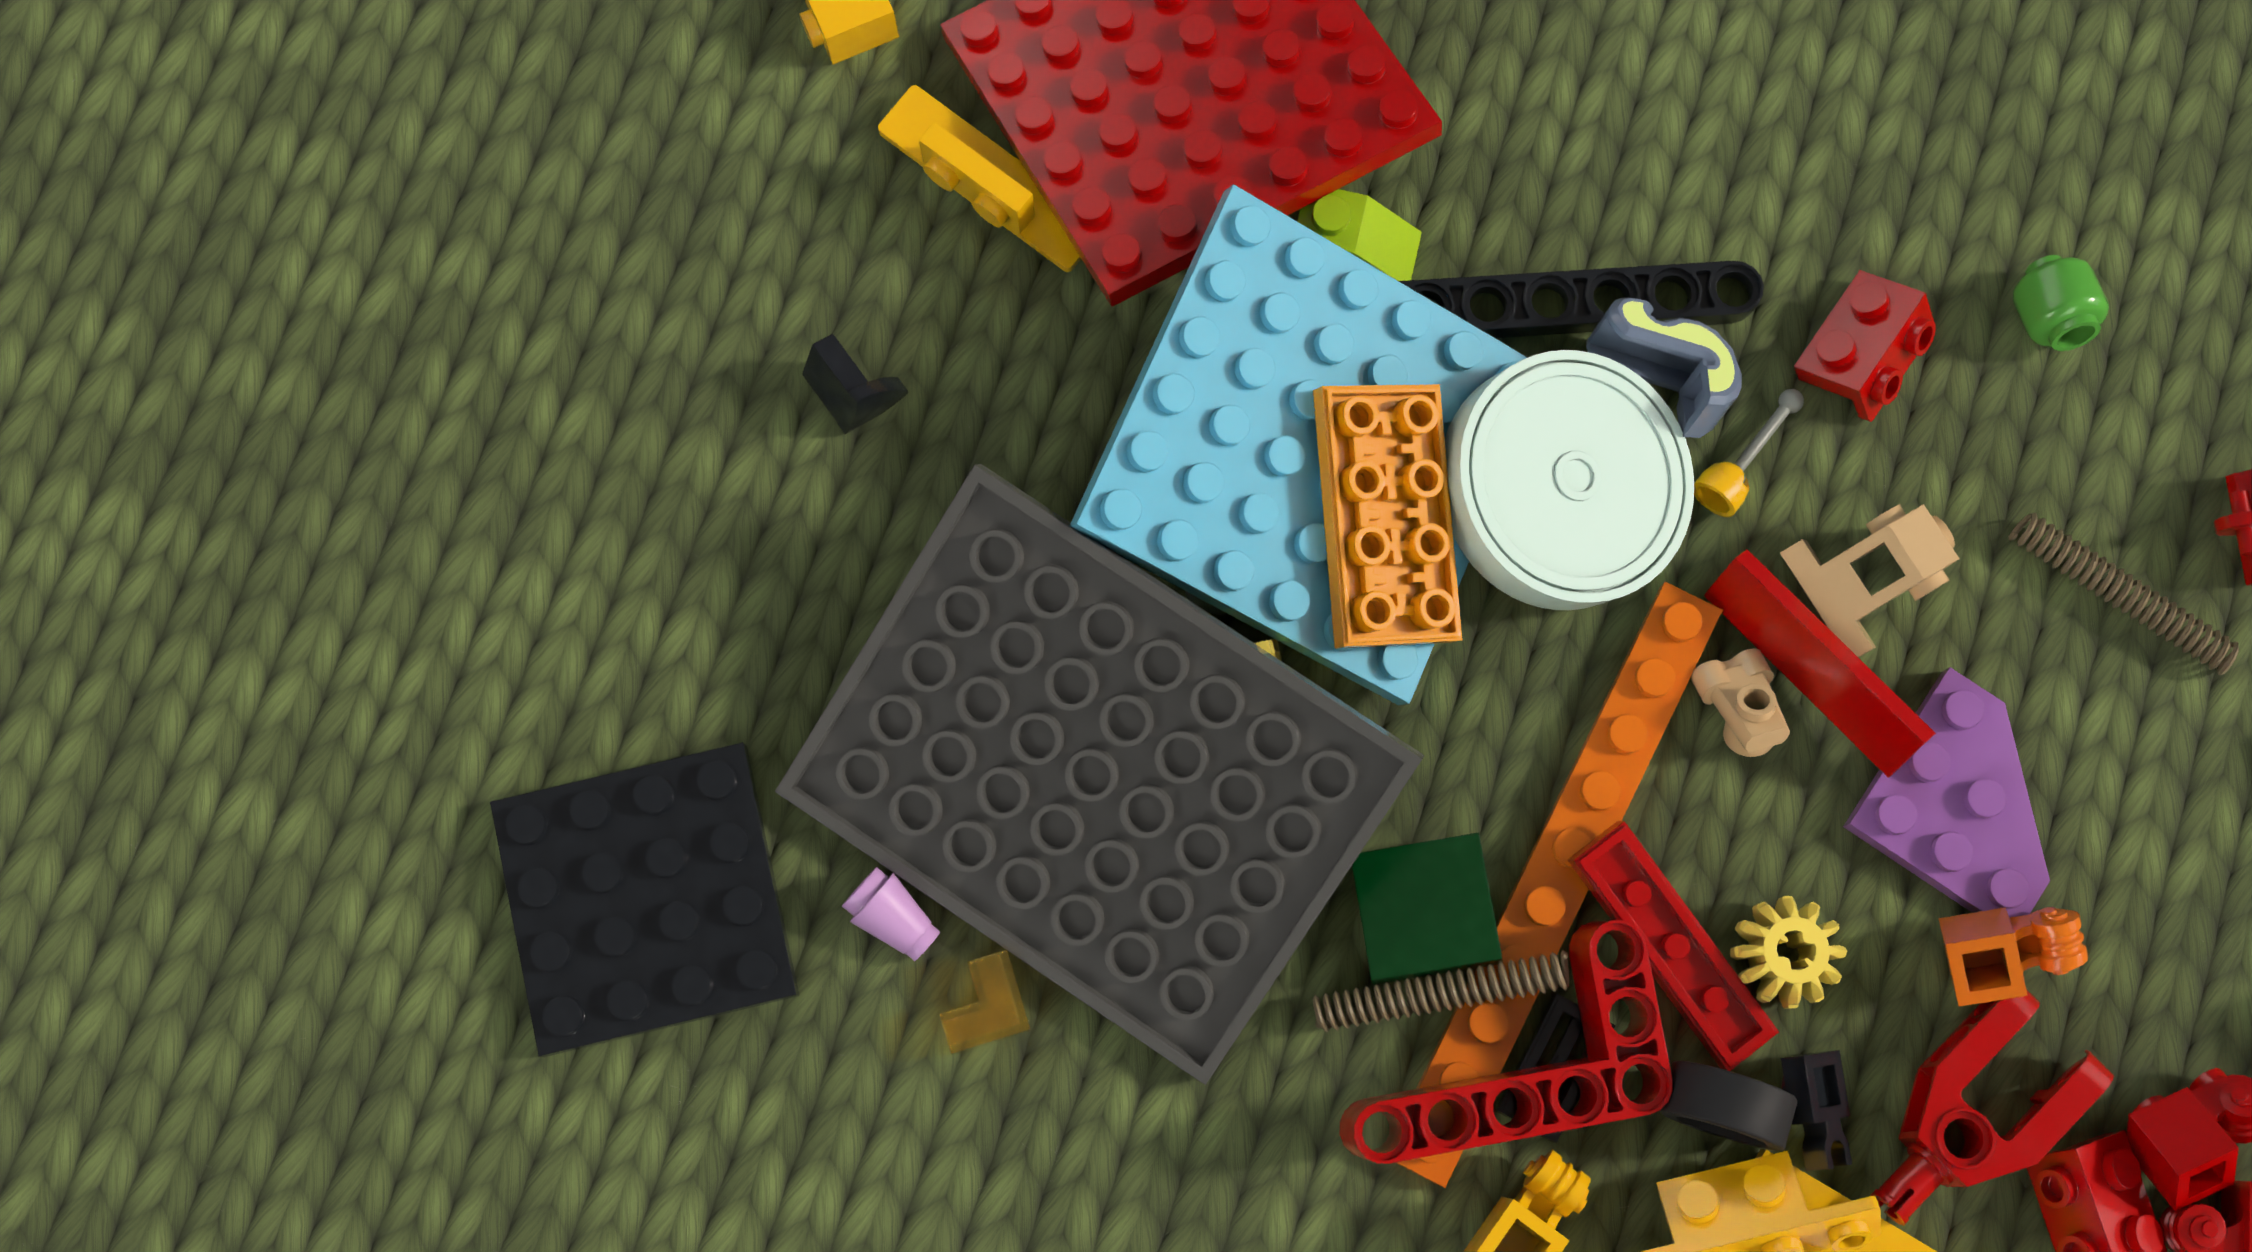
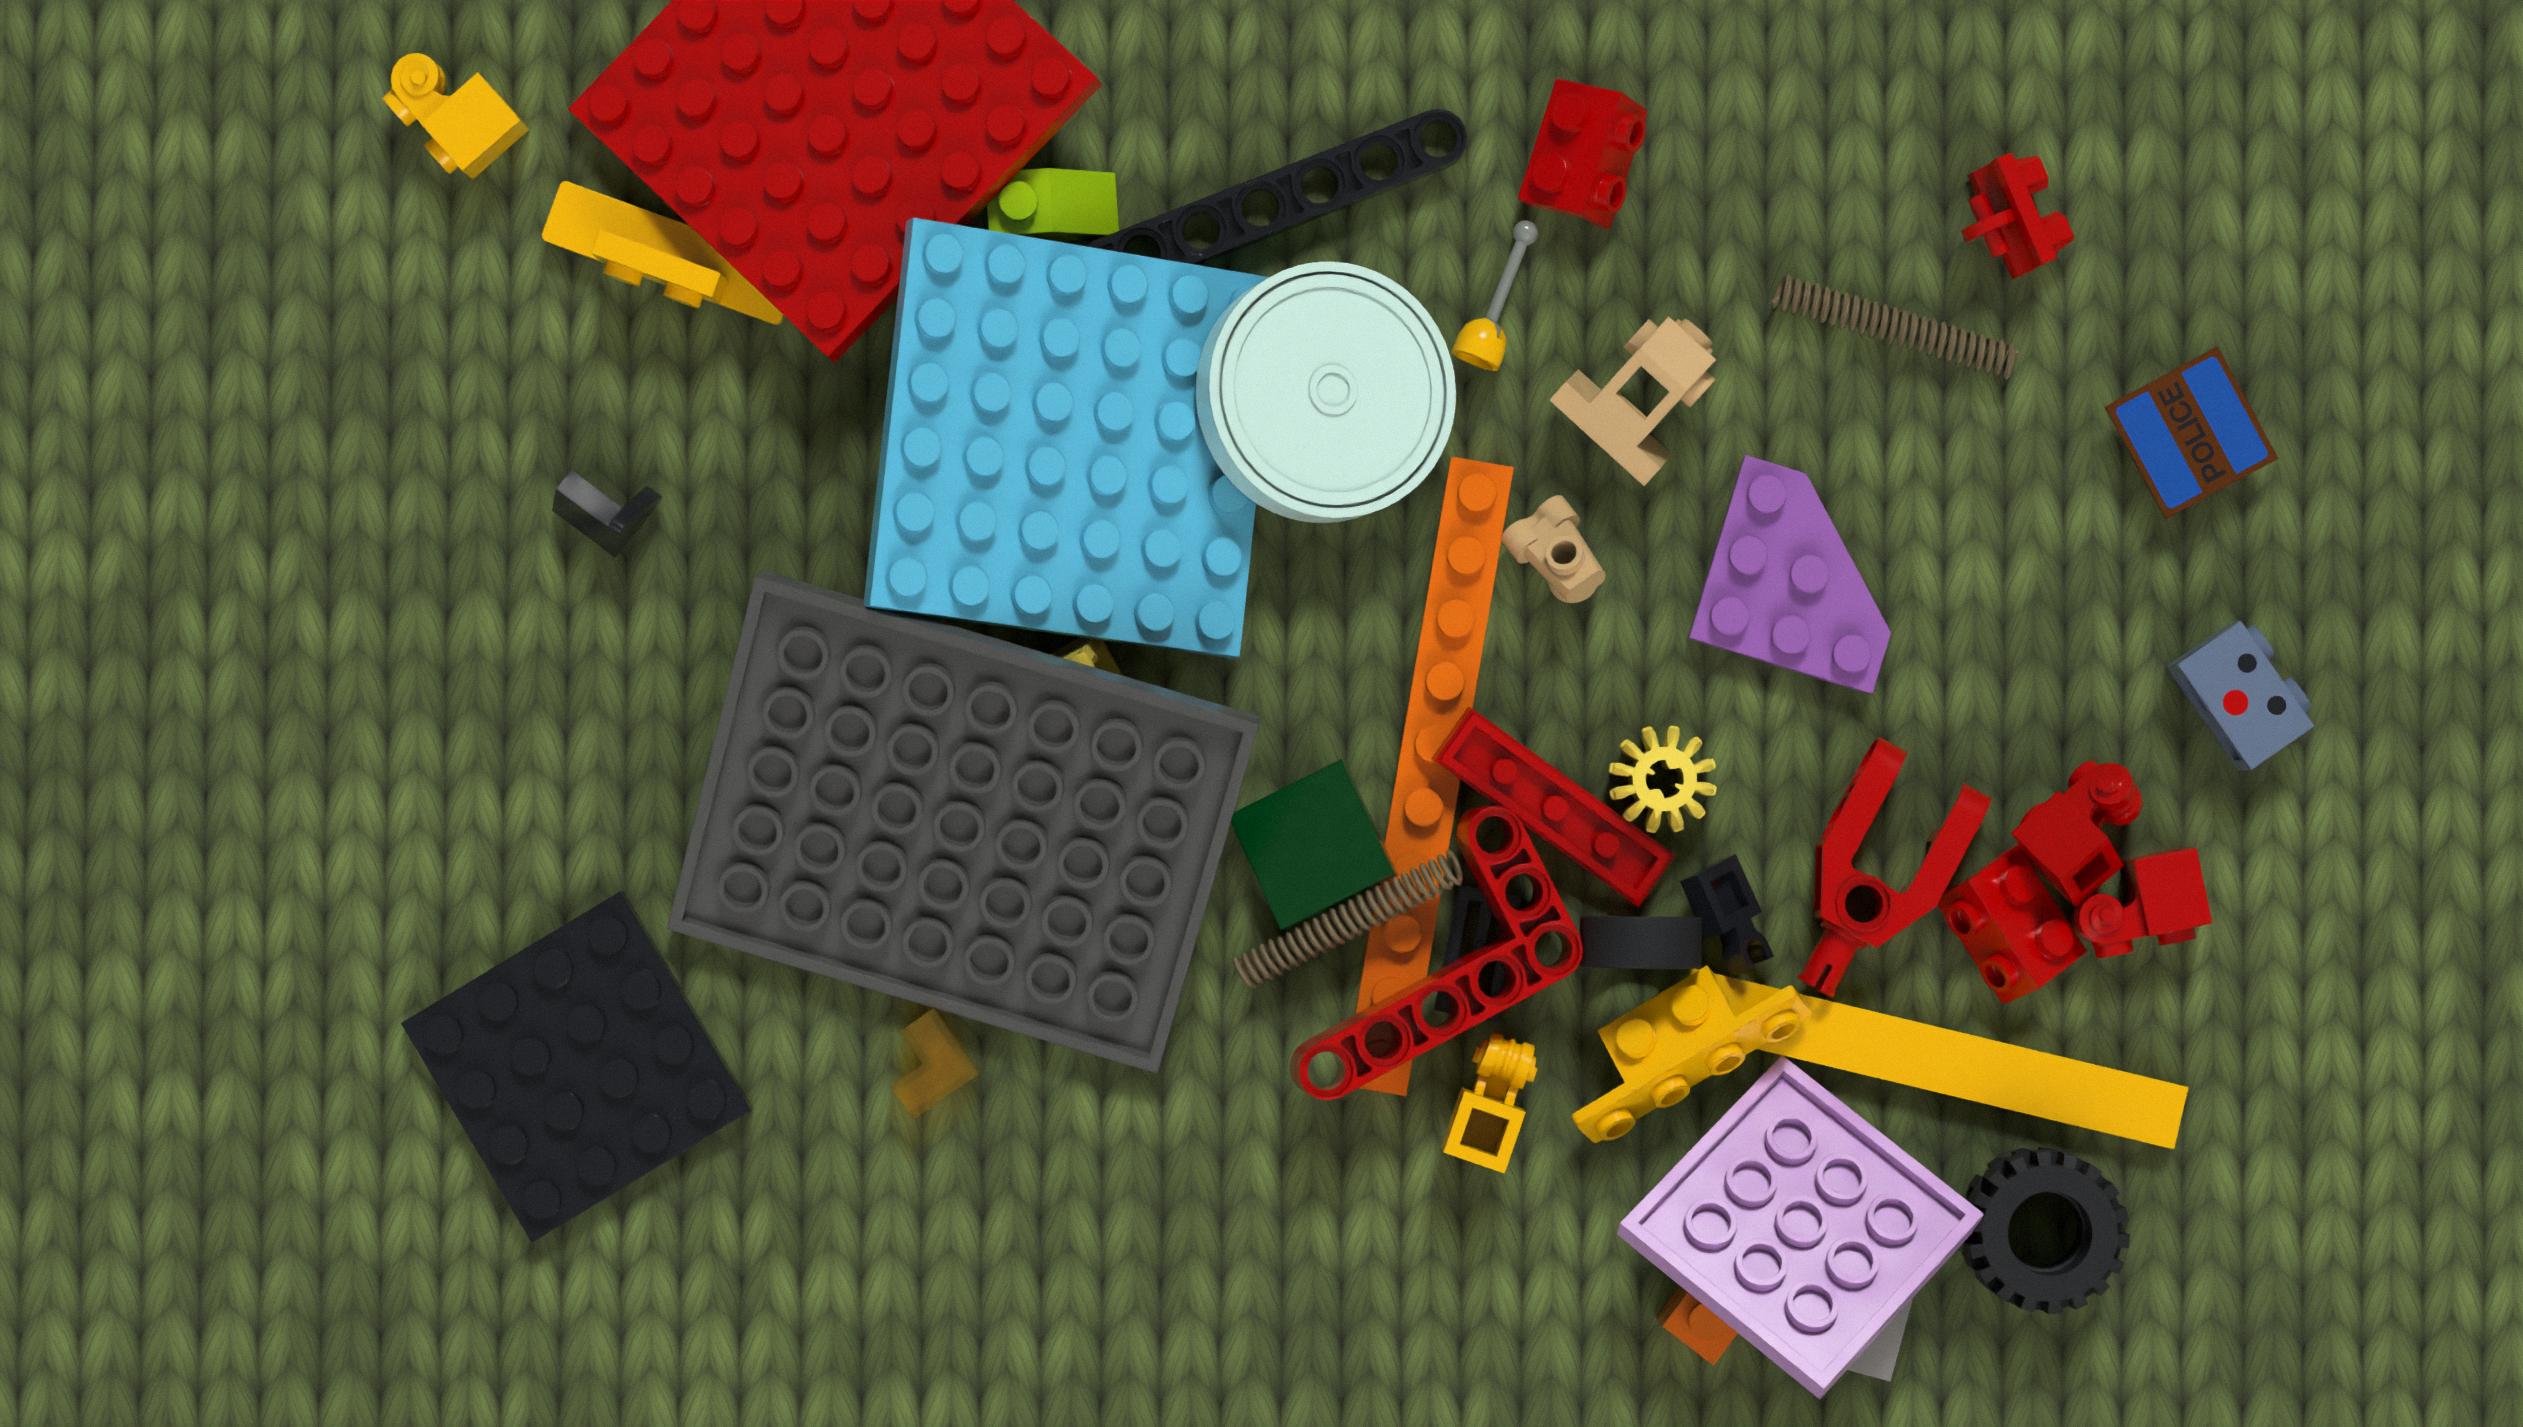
camera: 15 degrees left, 10 degrees up
lavender cone [842,867,940,962] -> none
light orange tile [1313,384,1462,649] -> none
sand blue animal [1586,298,1742,438] -> none
red tile [1704,549,1936,778] -> none
orange brick [1938,907,2088,1007] -> none
bright green head [2013,255,2109,351] -> none

